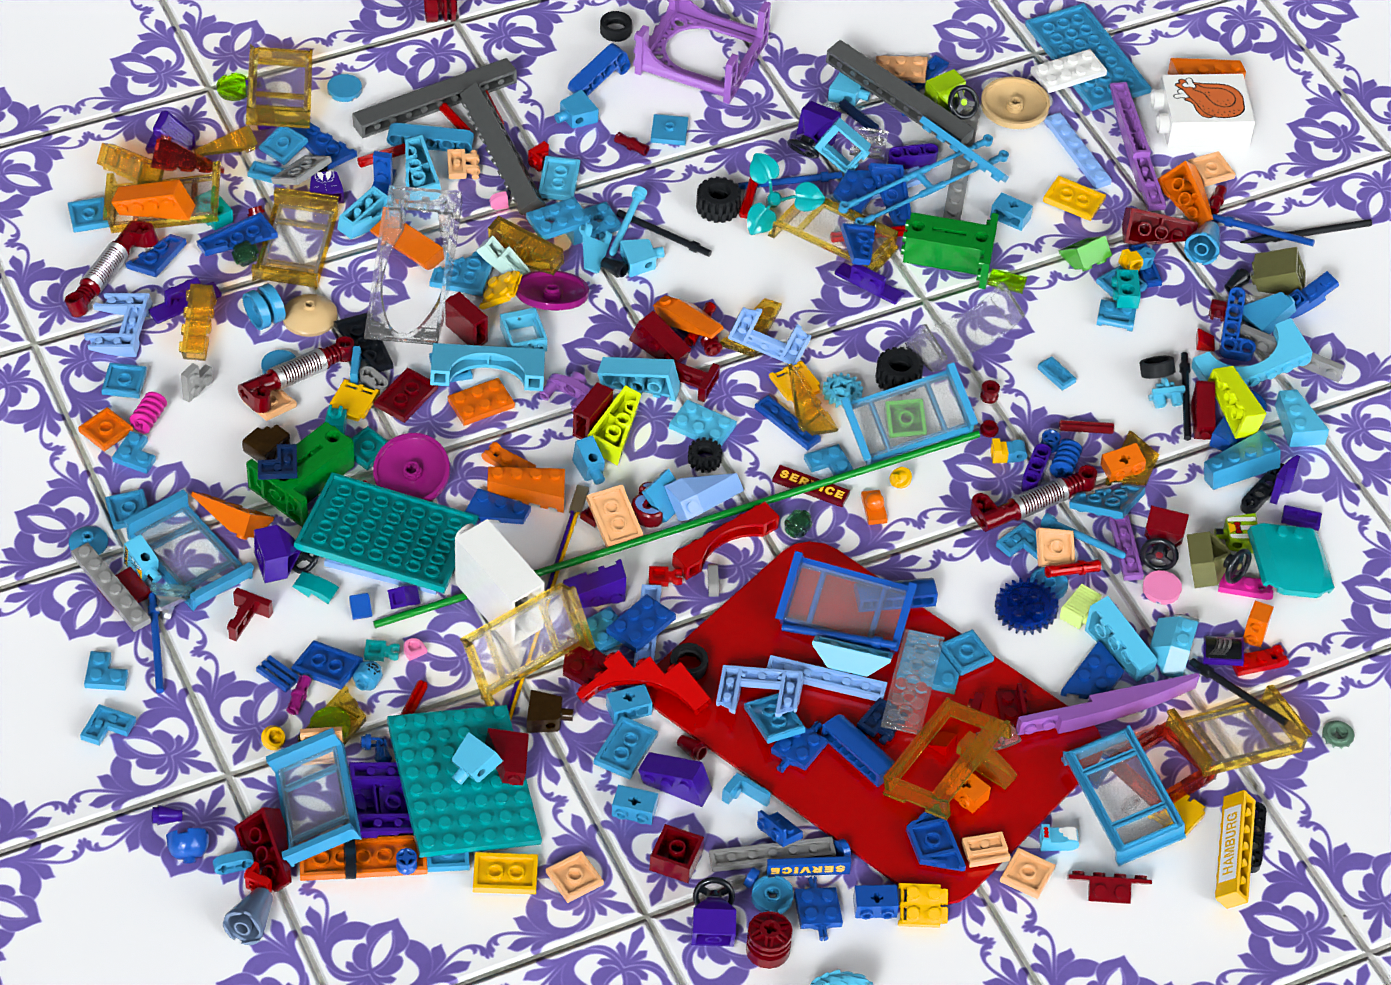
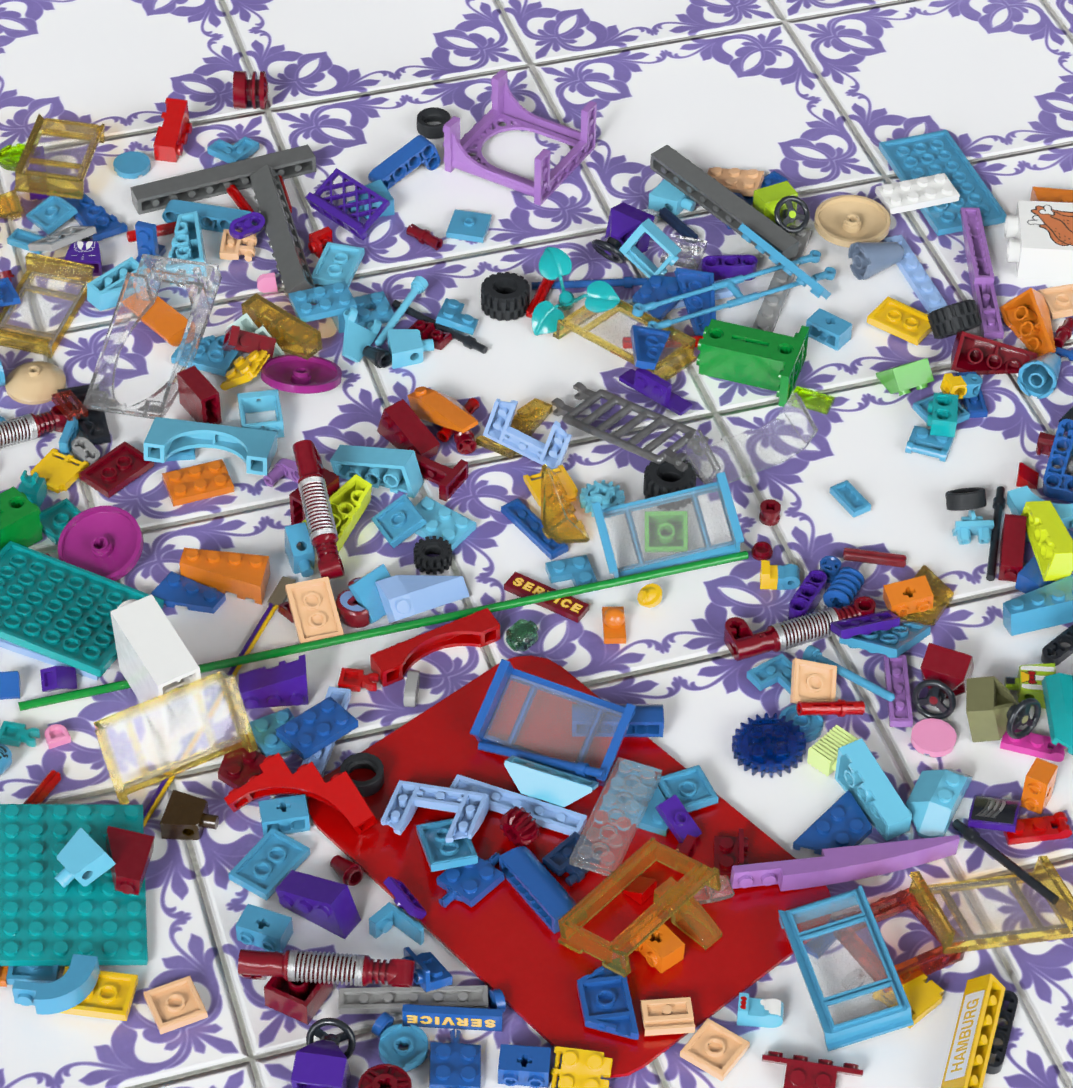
camera: 10 degrees right, 5 degrees down
orange plate [481,442,536,468] -> none
none -> dark azure arch [12,954,100,1015]
none -> clear red tile [51,390,88,421]
none -> red wedge [153,98,192,163]
none -> dark azure plate [207,137,260,163]
none -> dark red bracket [222,325,276,359]
none -> dark purple plate [229,212,265,239]
none -> dark red piece [238,949,415,988]
none -> dark red piece [292,440,345,580]
none -> dark purple fence [305,168,390,240]
none -> dark azure tile [371,493,427,549]
none -> dark purple plate [383,876,427,920]
none -> dark red slope [408,320,452,350]
none -> dark azure plate [435,298,479,335]
none -> dark red gear [500,806,540,846]
none -> flat silver bar [551,382,710,472]
none -> dark purple plate [655,794,702,842]
none -> dark purple plate [831,610,900,639]
none -> sand blue cone [848,242,904,280]
none -> black tyre [927,299,982,339]

